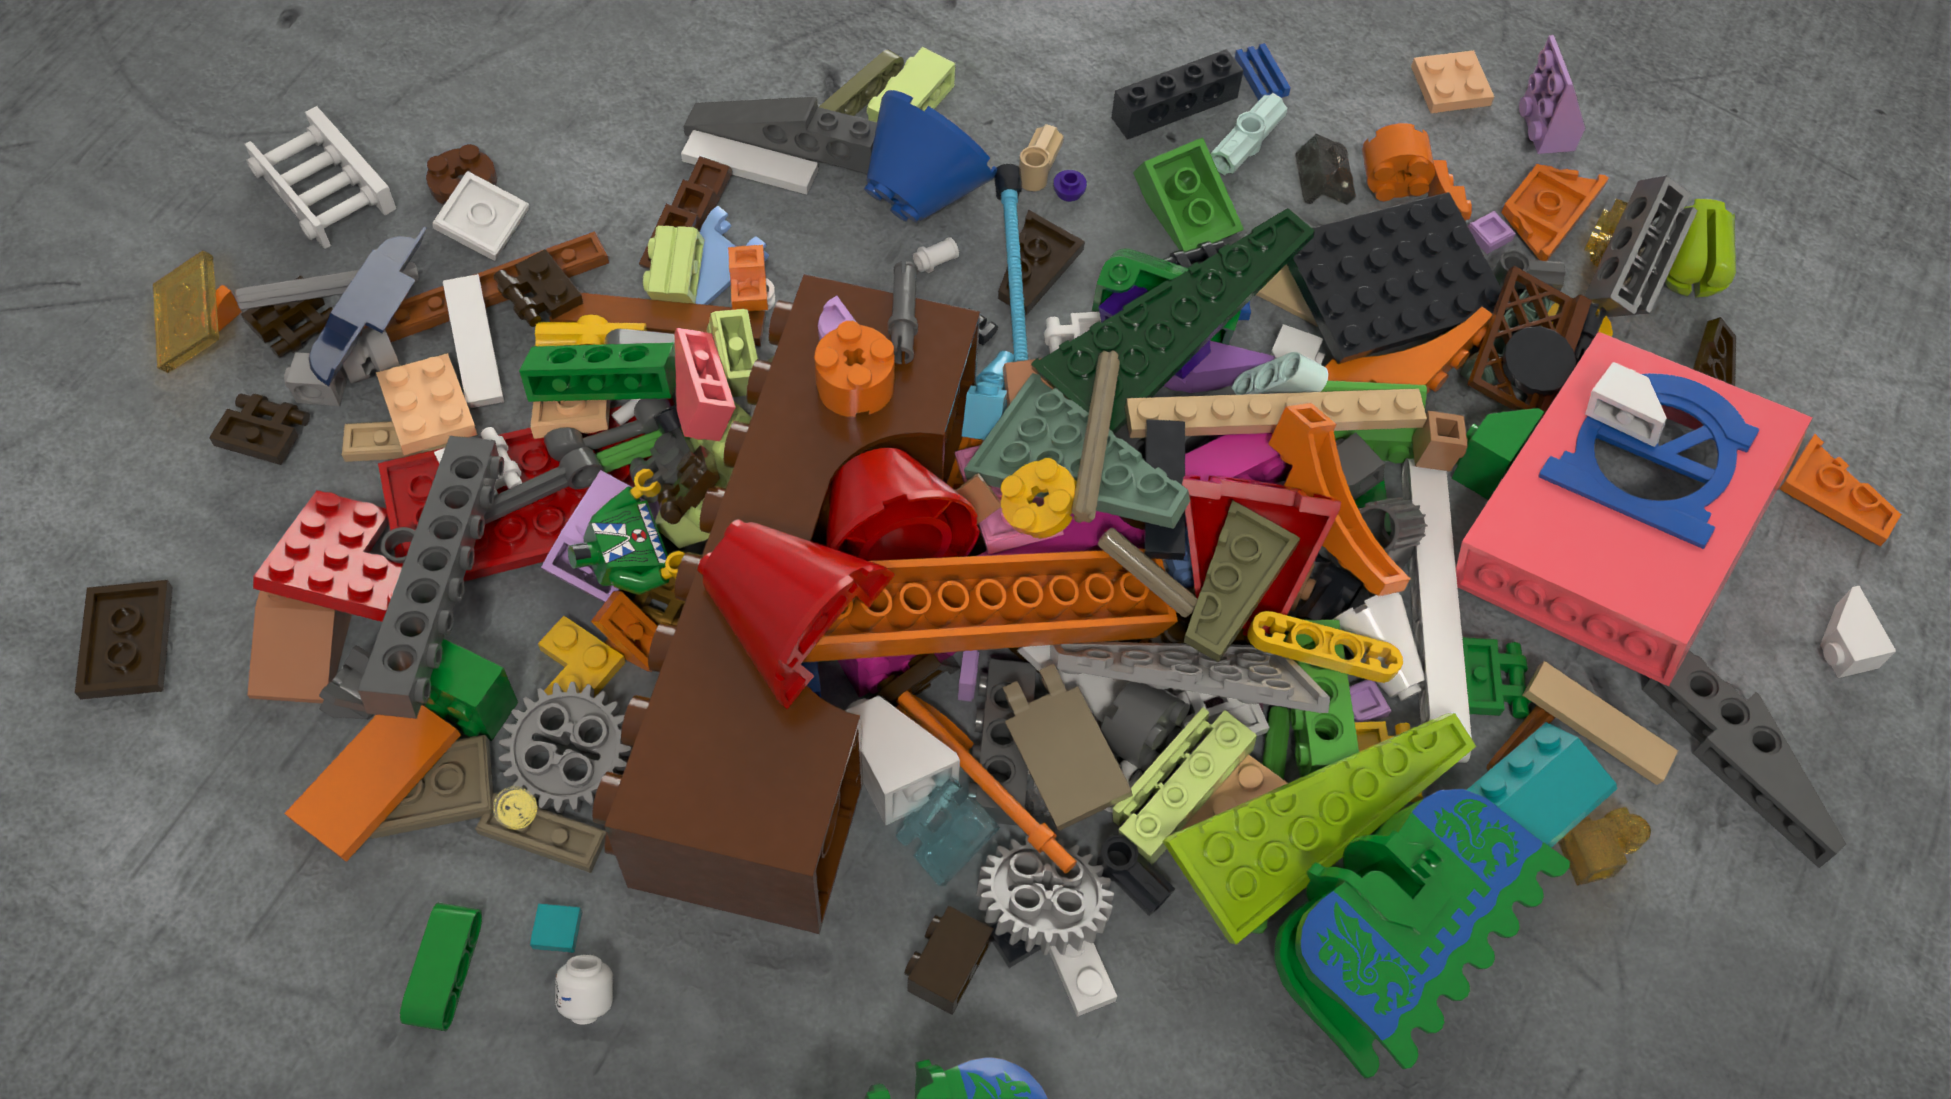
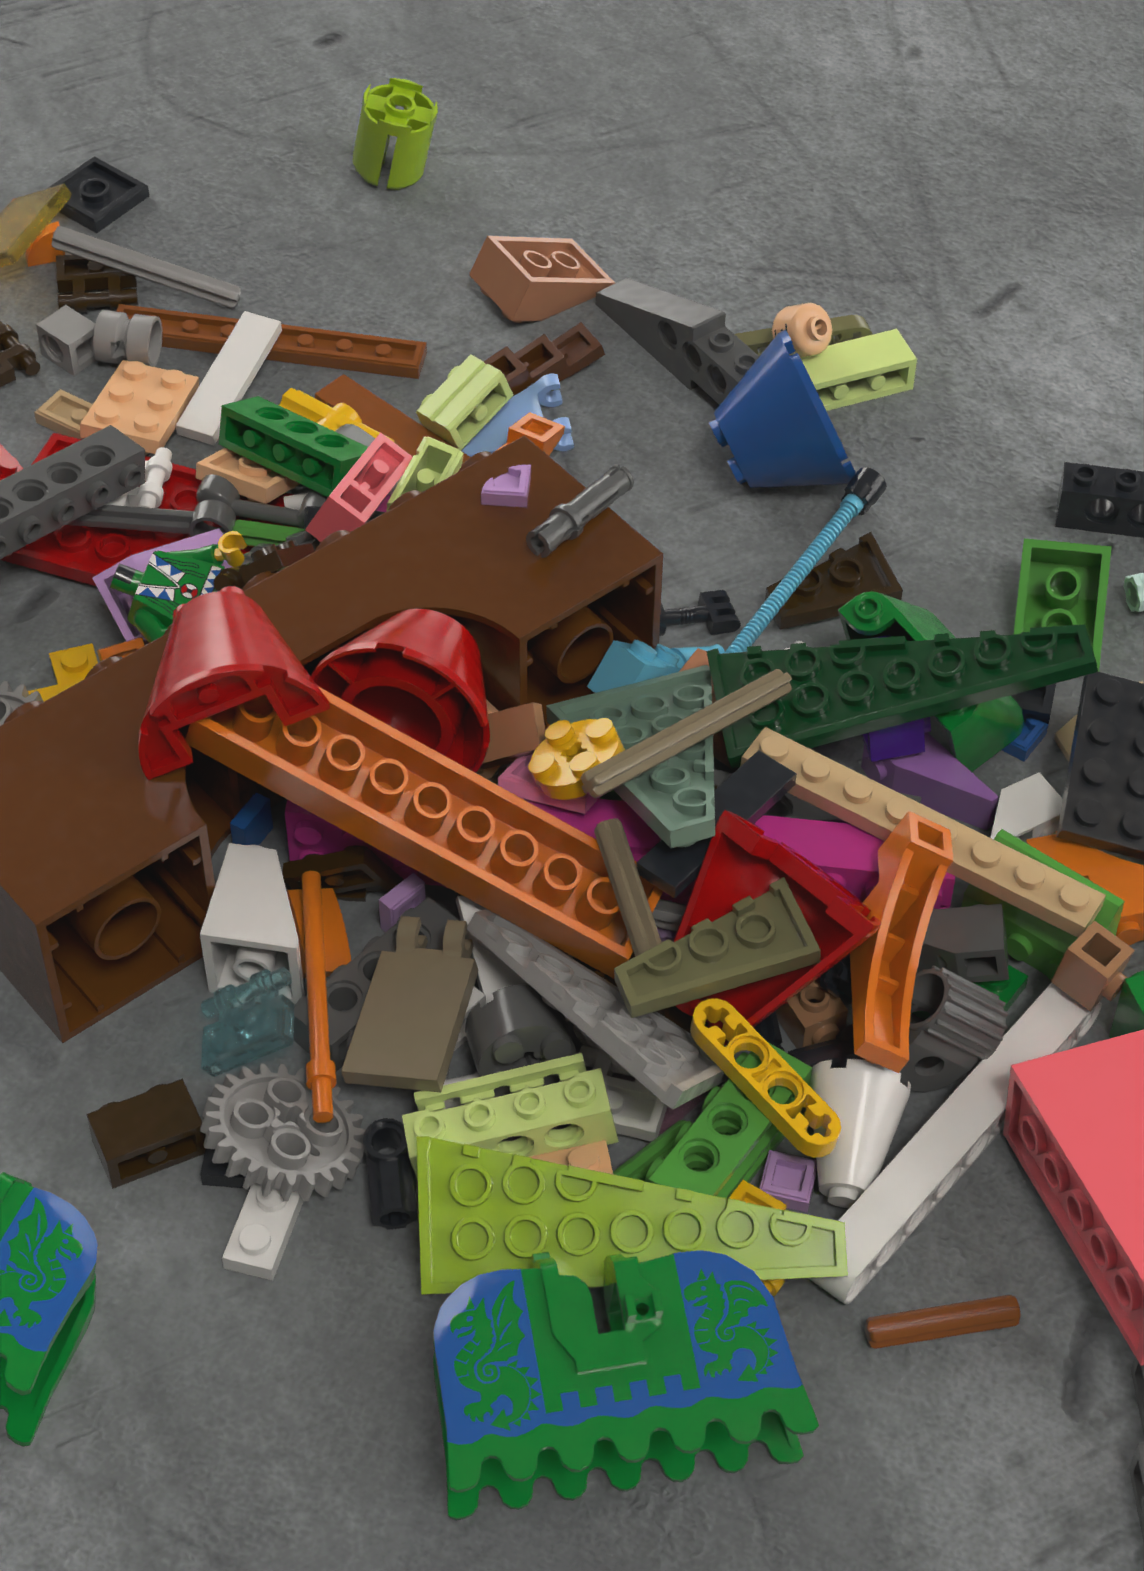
camera: 40 degrees right, 10 degrees down
white fence [245,106,396,249] -> none
piece [308,227,427,387] -> none
reddish brown plate [426,144,497,205] -> none
white plate [433,171,529,261] -> none
dark brown plate [494,249,583,327] -> none
white tile [681,130,818,195] -> none
orange brick [814,321,895,417] -> none
white pin [913,237,959,273] -> none
tan piece [1019,124,1064,192] -> none
dark purple plate [1053,170,1087,202] -> none
light aqua beam [1232,352,1328,395] -> none
green plate [1462,637,1531,719] -> none
teal slope [1467,722,1617,847] -> none
tan tile [1523,661,1678,785] -> none
clear yellow brick [1558,807,1651,886] -> none
none -> black tile [41,156,149,234]
none -> lime cylinder [352,78,438,190]
none -> nougat slope [469,236,615,323]
none -> light nougat head [772,303,832,357]

